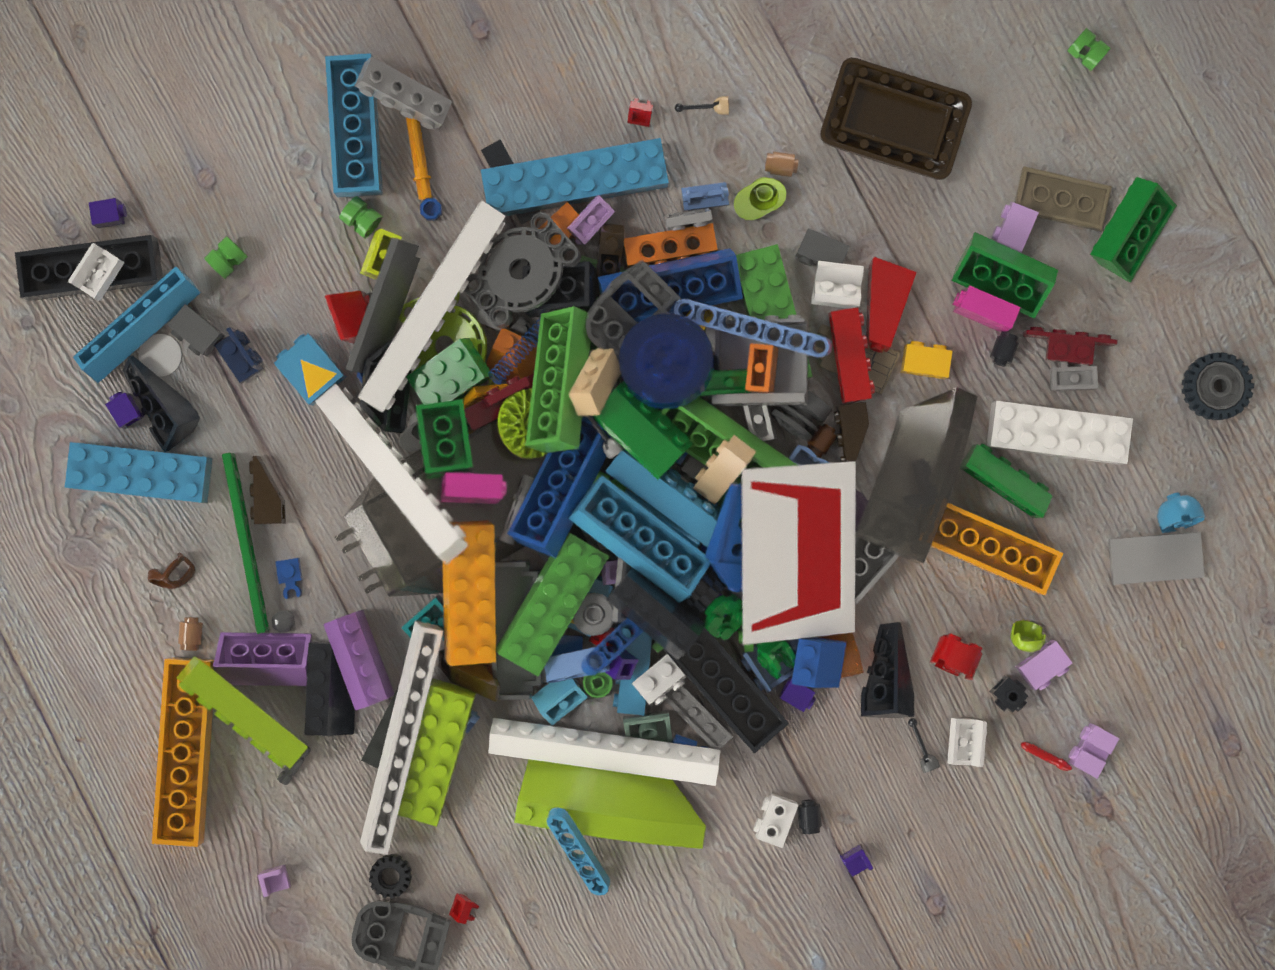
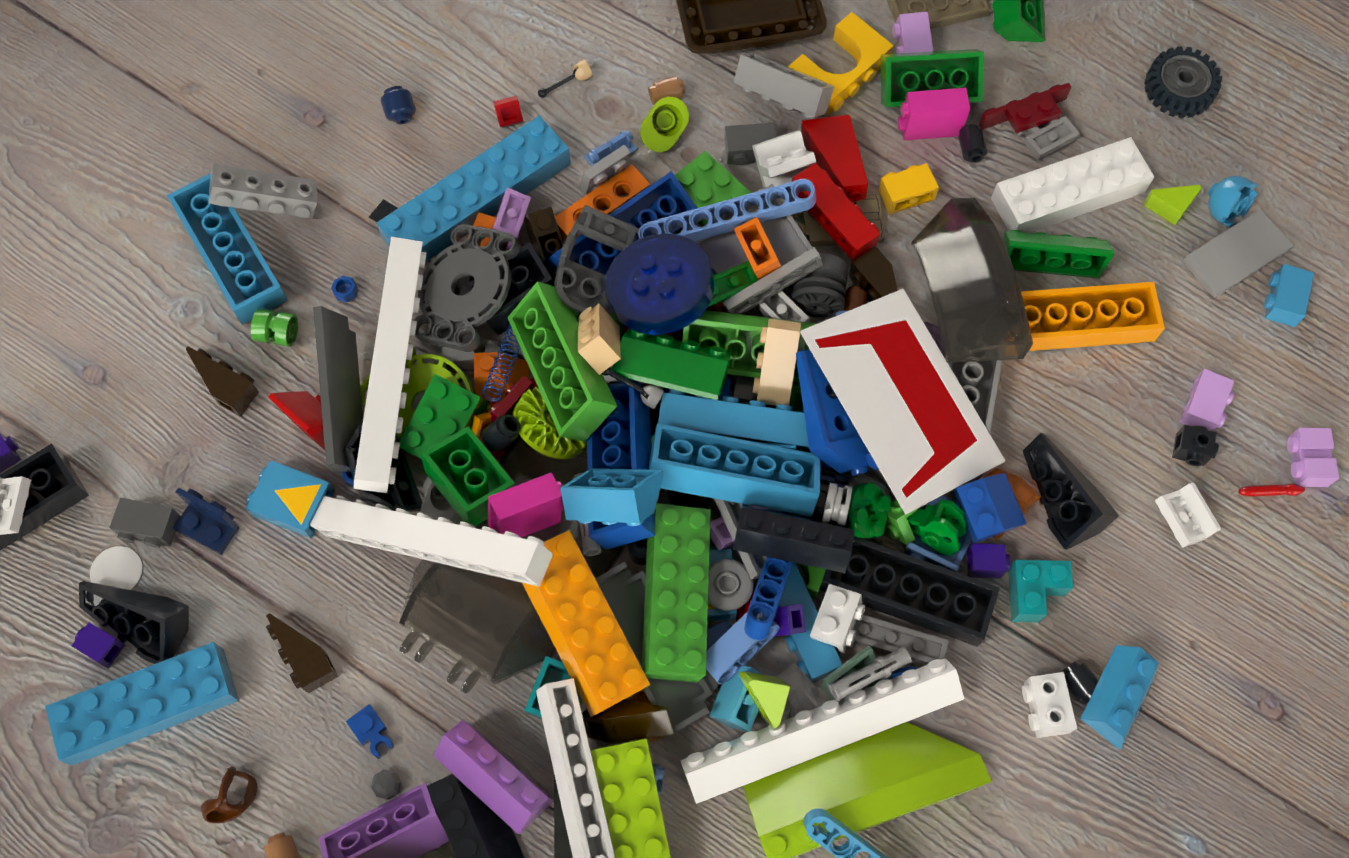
camera: 25 degrees left, 20 degrees down
dark azure brick [73,266,201,383] -> none
bright green wheel [204,236,248,279] -> none
green tile [222,452,270,634] -> none
neon yellow brick [360,229,402,280] -> none
light orange axle [406,117,432,200] -> none
bright green wheel [583,672,613,698] -> none
dark purple panel [840,845,874,877] -> none
hinge [908,718,940,773] -> none
red brick [930,633,983,680] -> none
lime hair [1010,620,1046,652] -> none
none -> dark brown slope [186,346,259,417]
none -> dark blue head [380,86,416,125]
none -> black brick [481,414,521,452]
none -> dark azure slope [560,468,664,526]
none -> light grey brick [733,53,834,119]
none -> lime slope [738,671,790,729]
none -> yellow arch [788,12,894,116]
none -> light grey wheel [822,483,852,526]
none -> light grey pin [828,647,911,701]
none -> teal brick [1008,560,1073,623]
none -> dark azure slope [1081,645,1159,749]
none -> lime slope [1144,185,1201,225]
none -> dark azure brick [1263,264,1314,327]

